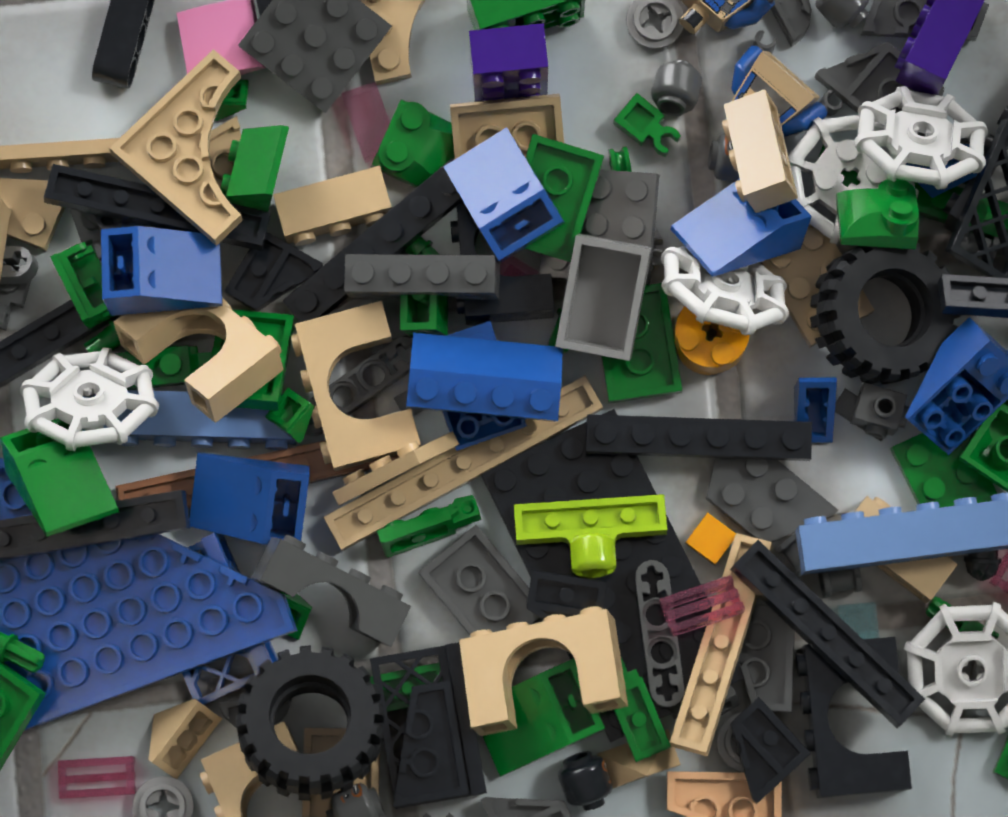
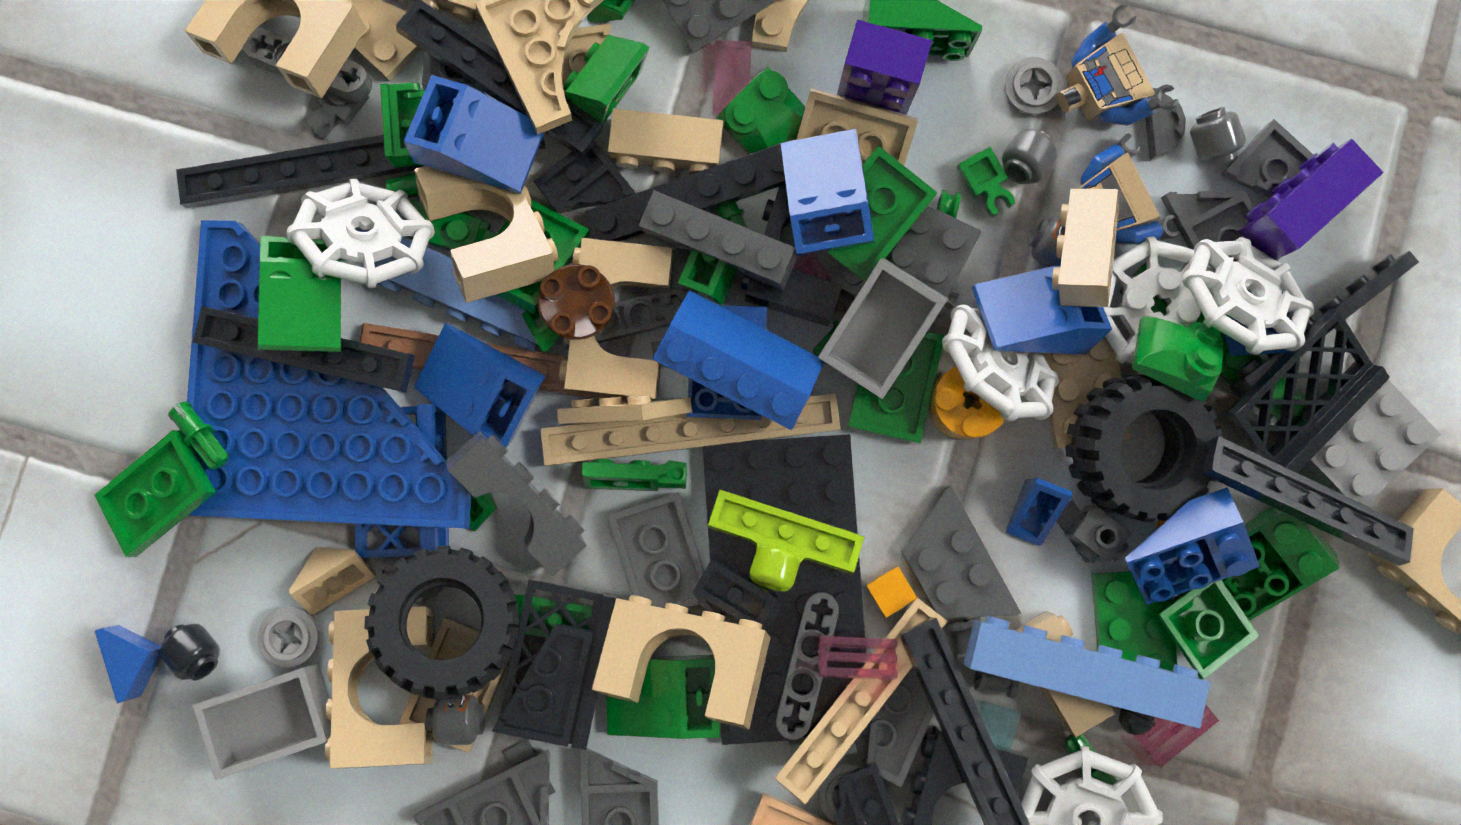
camera: 20 degrees right, 5 degrees up
clear pink tile [58,756,136,799] -> none
black head [558,751,613,811] -> none
black plate [586,414,812,461] -> none
tan slope [597,729,681,788] -> none
green hinge [613,655,671,762] -> none
none -> reddish brown dish [538,264,615,340]

